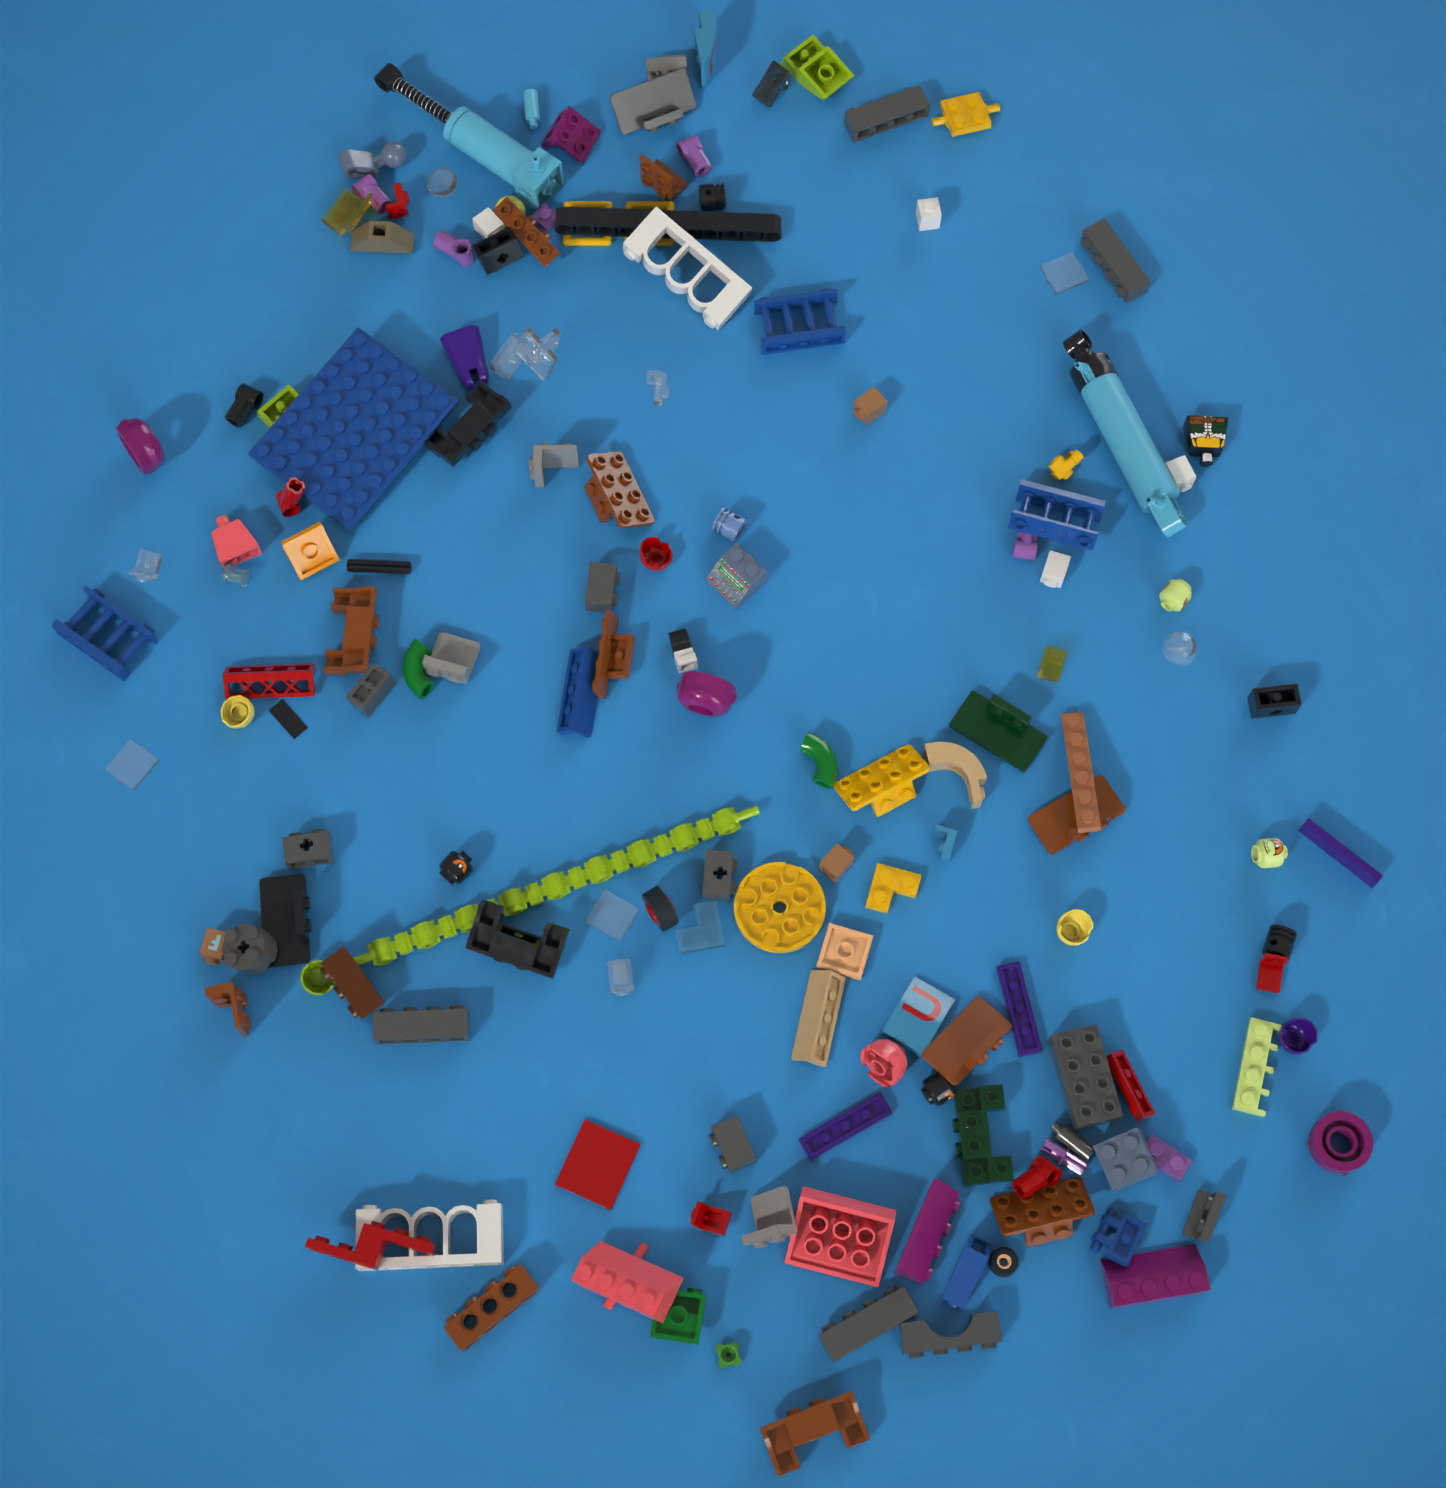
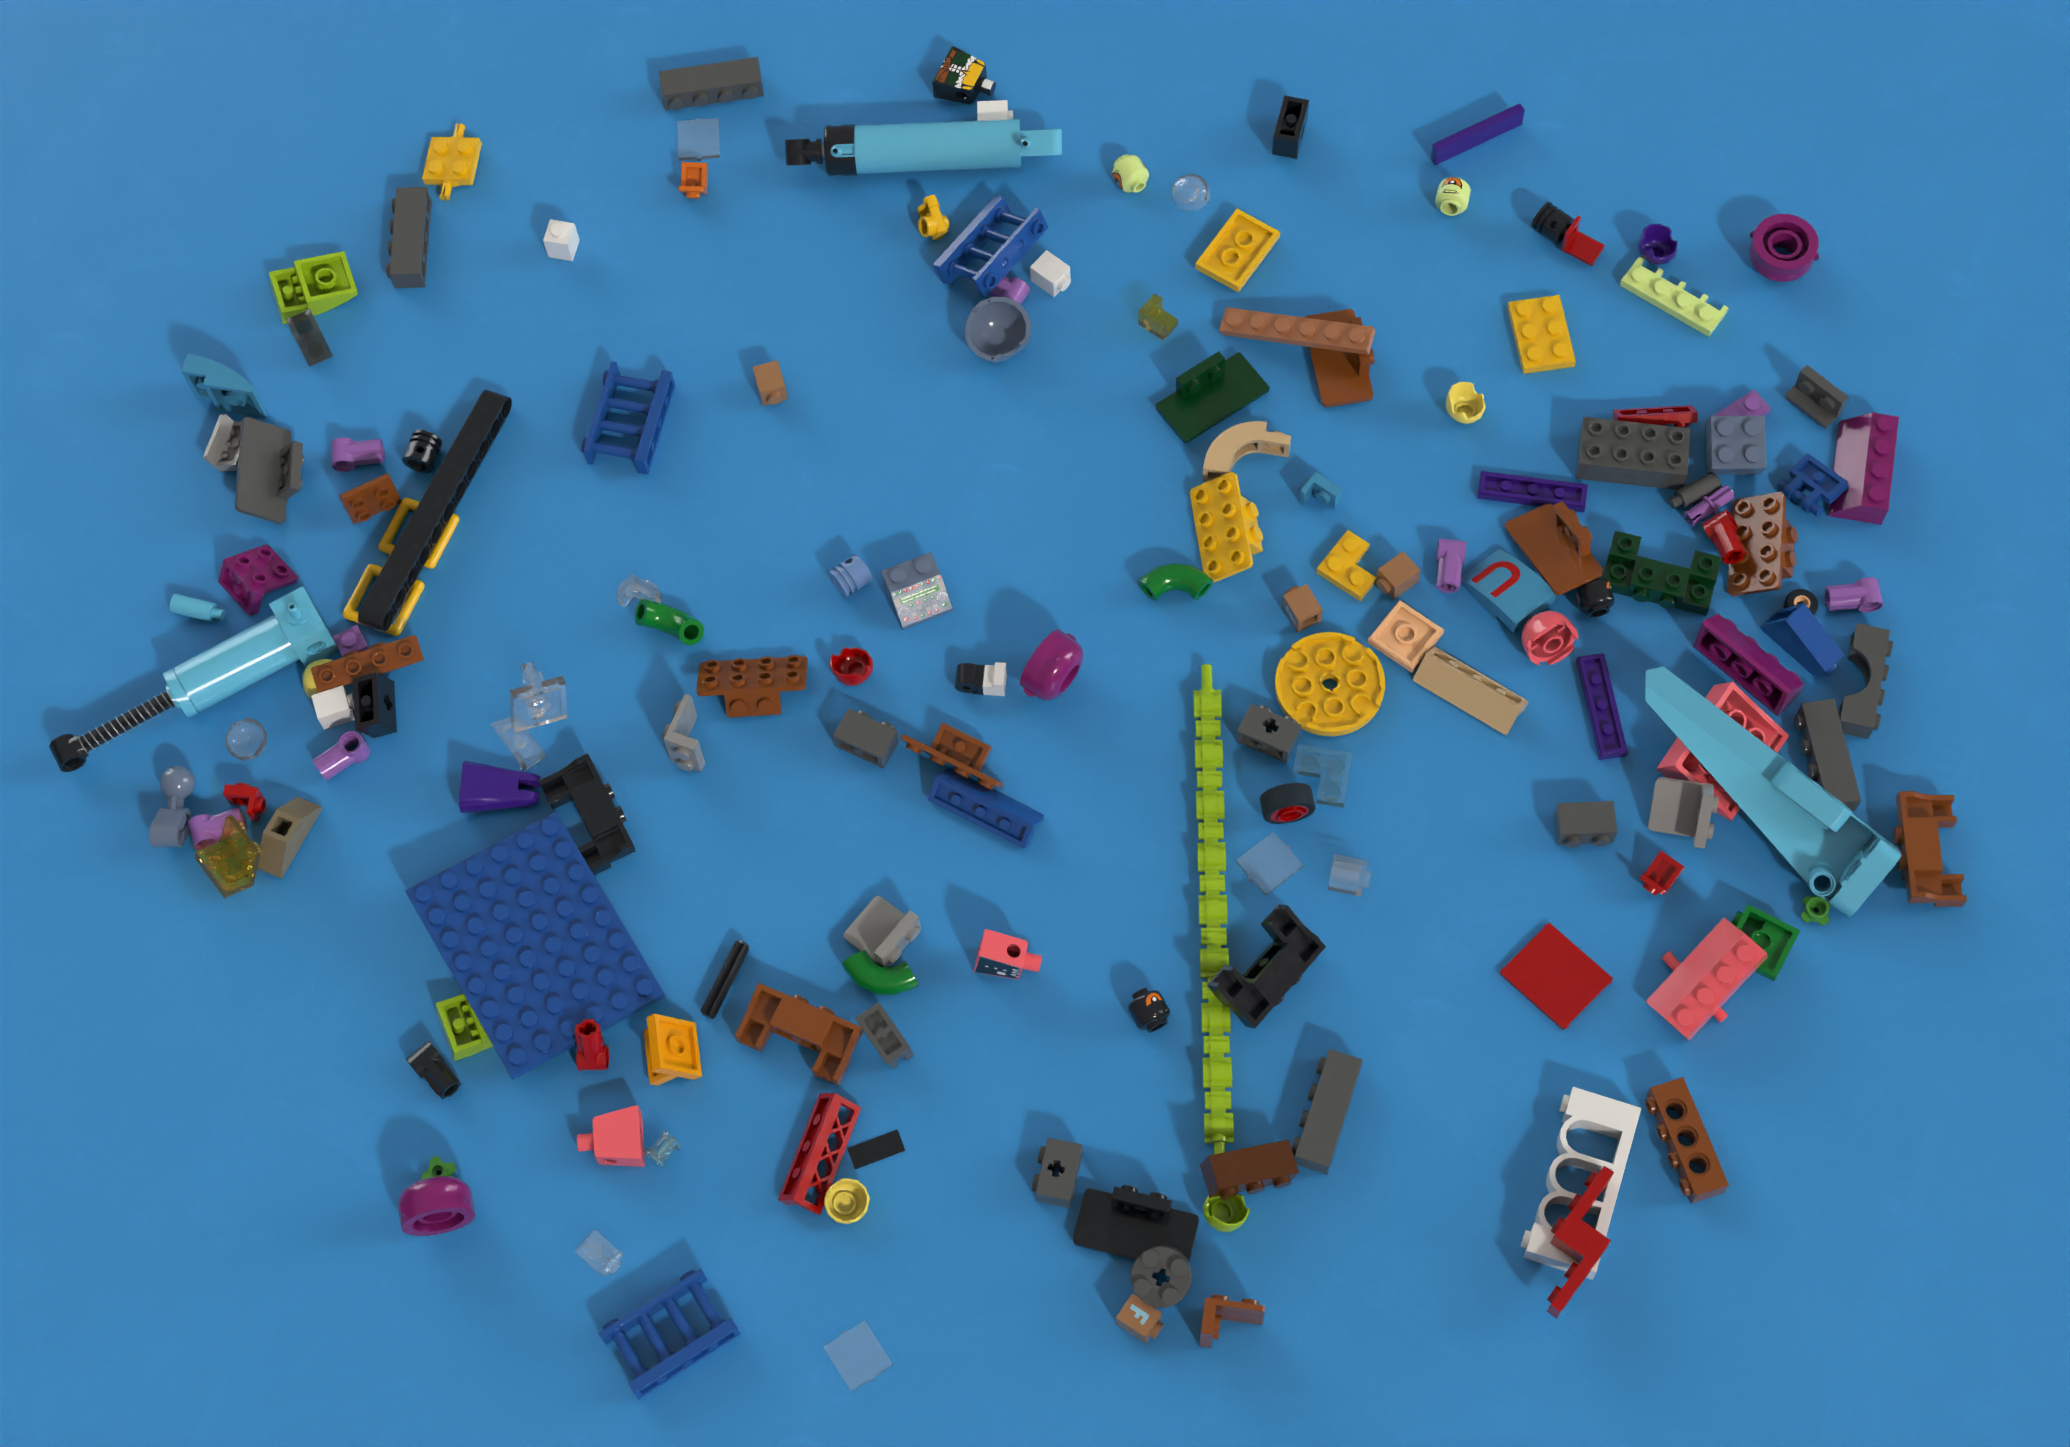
camera: 65 degrees left, 5 degrees down
white fence [623,207,752,331] -> none
none -> bright green plate [422,1156,456,1179]
none -> green cylinder [635,599,704,645]
none -> orange bracket [678,162,708,199]
none -> sand blue cylinder [964,296,1031,363]
none -> coral torso [974,929,1042,979]
none -> yellow plate [1195,209,1280,293]
none -> medium nougat brick [1376,551,1420,600]
none -> medium lavender piece [1436,538,1466,593]
none -> yellow plate [1507,295,1576,374]
none -> medium azure panel [1645,666,1901,918]
none -> medium lavender piece [1824,577,1883,612]

